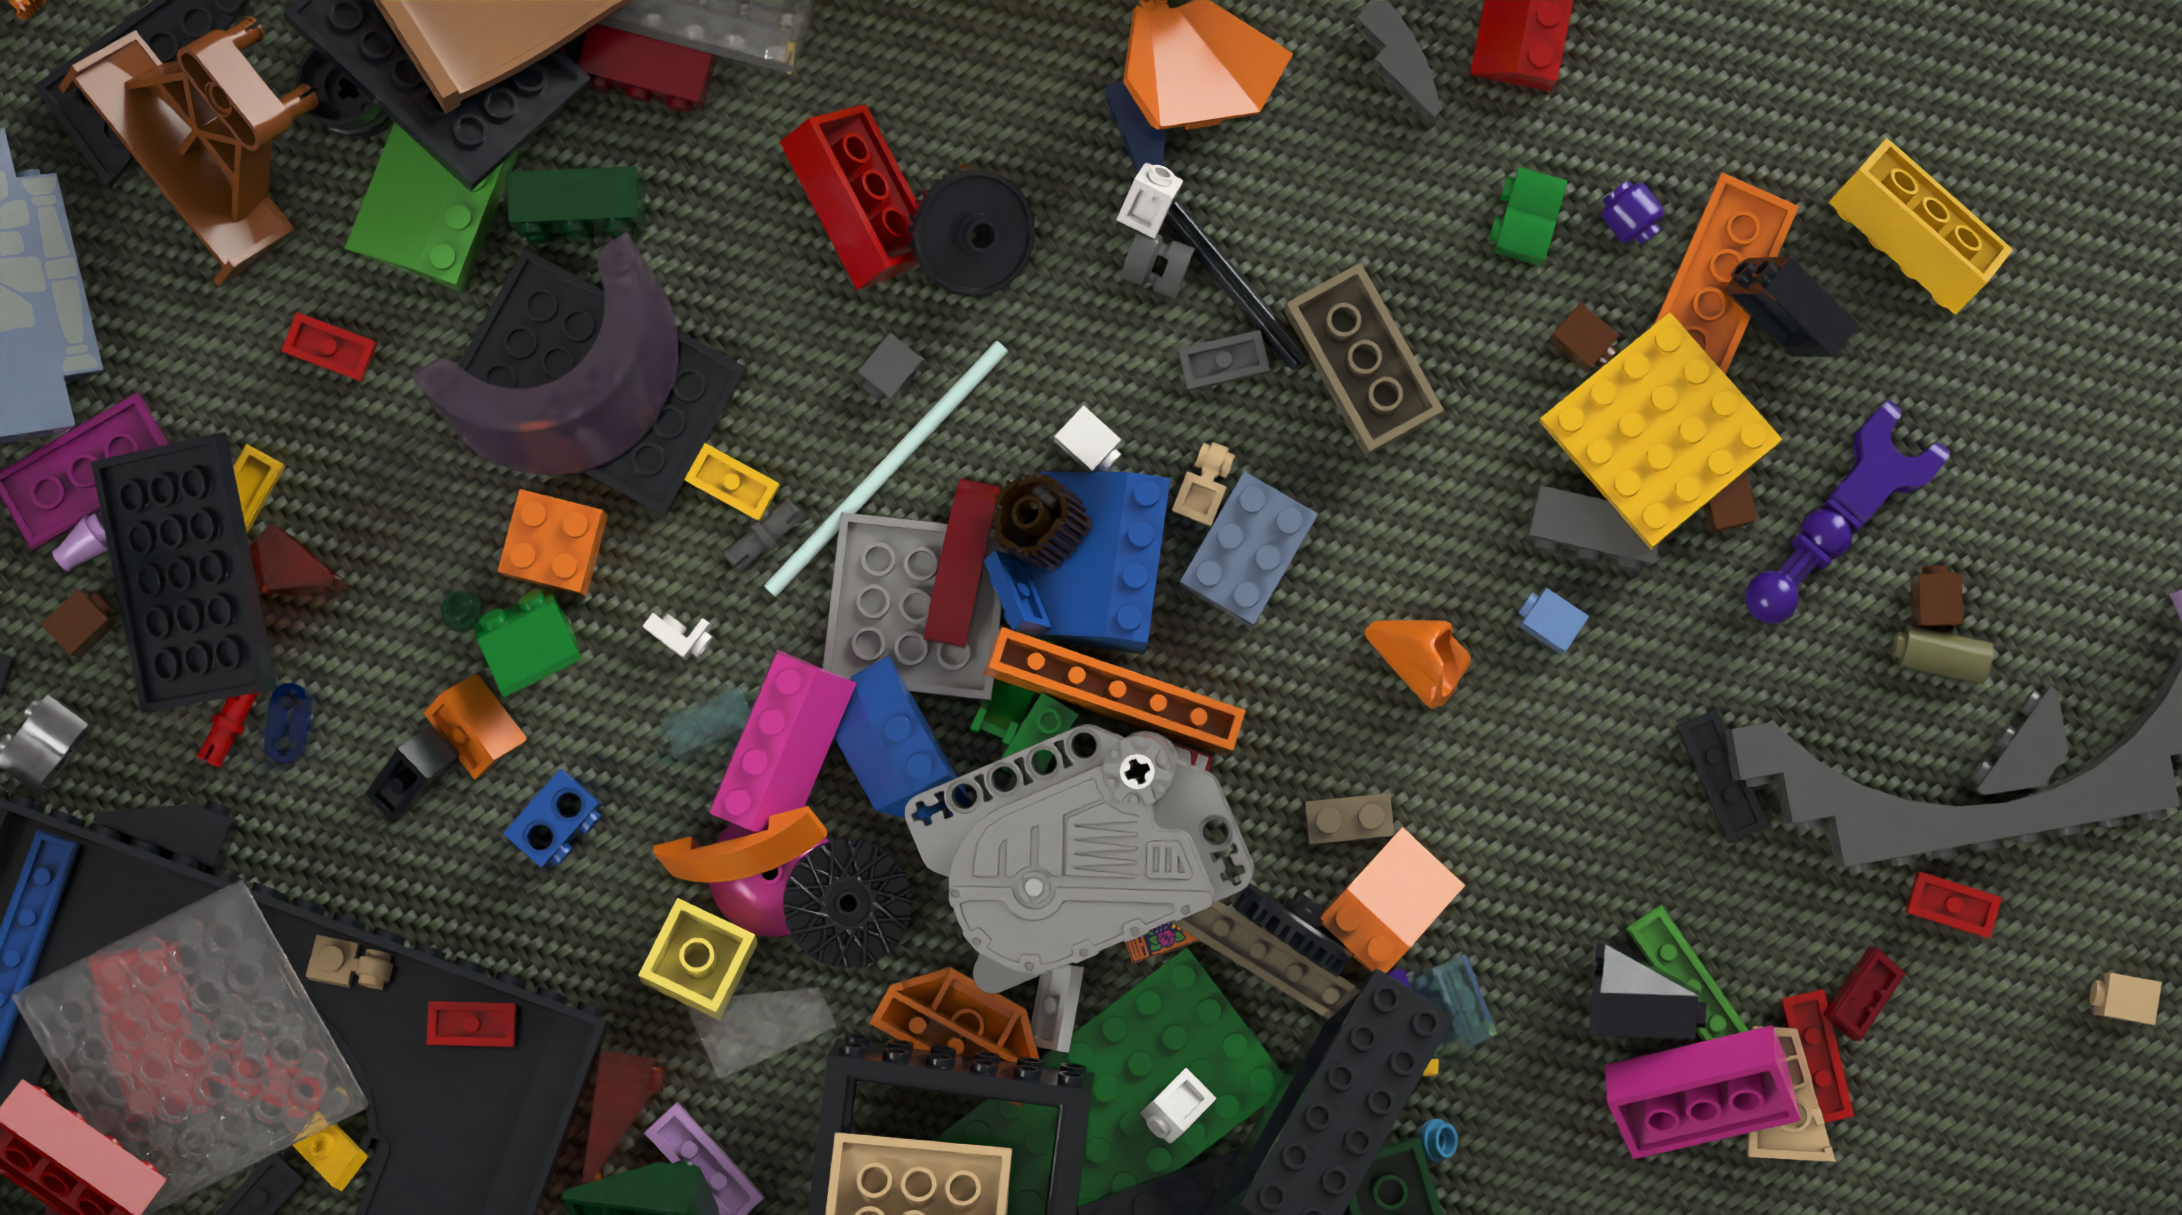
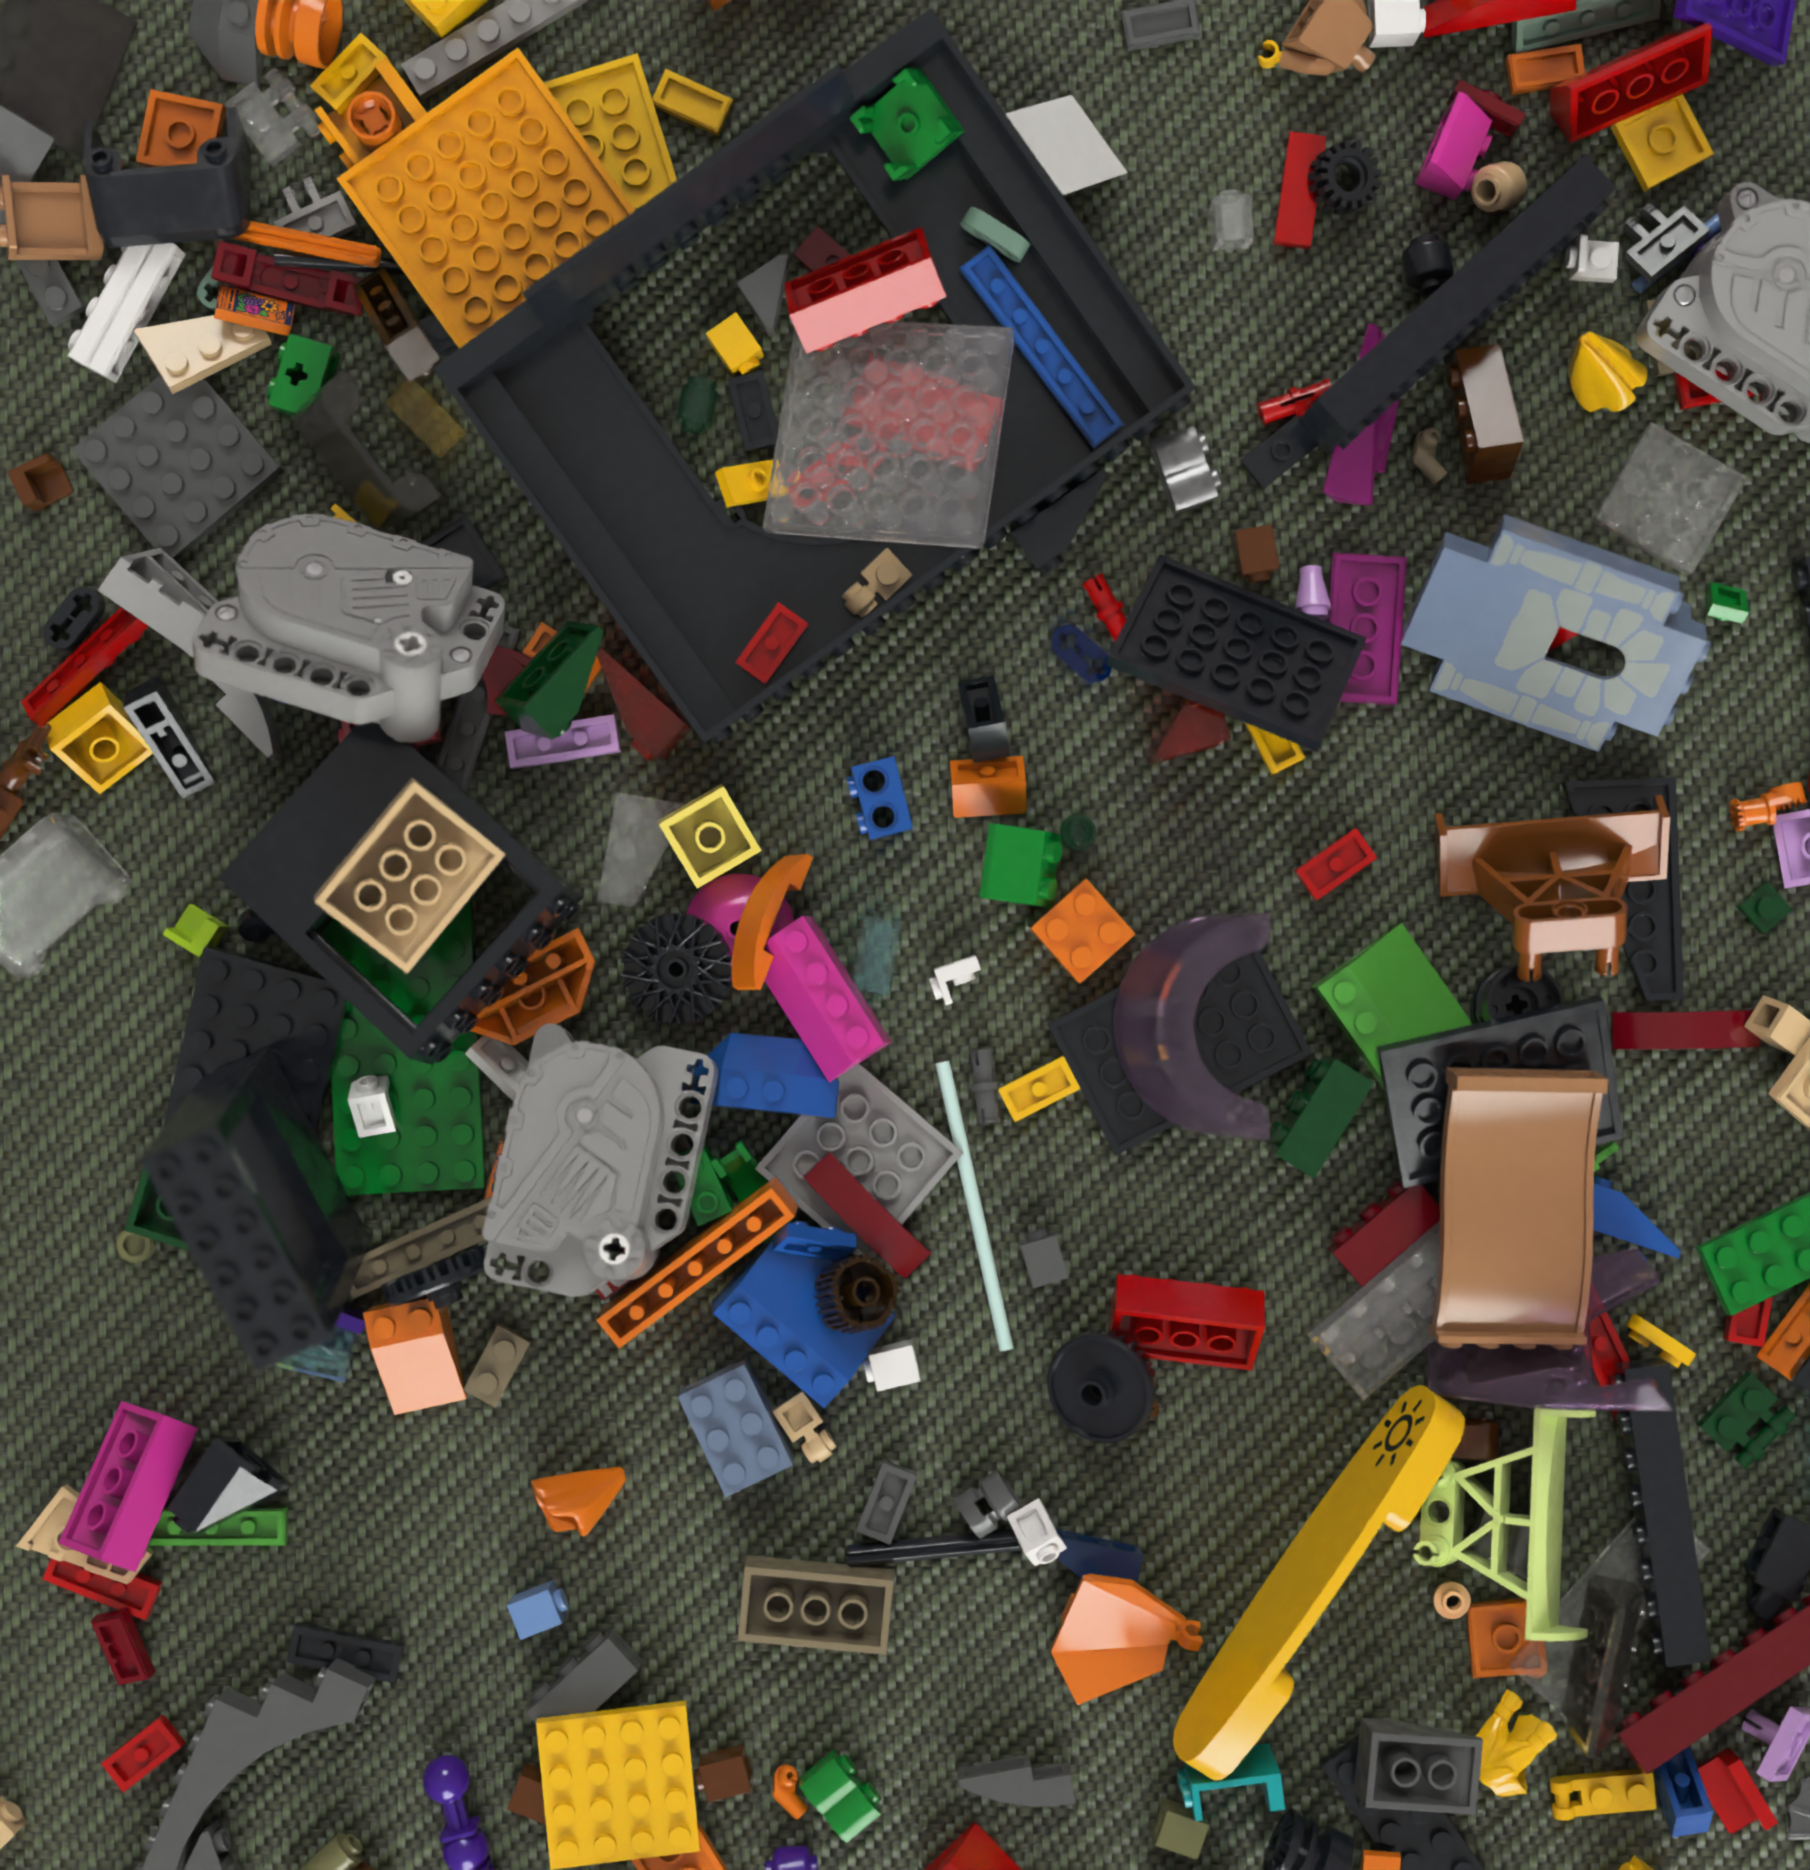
camera: 125 degrees right, 5 degrees up
none -> orange arm [772,1764,808,1820]

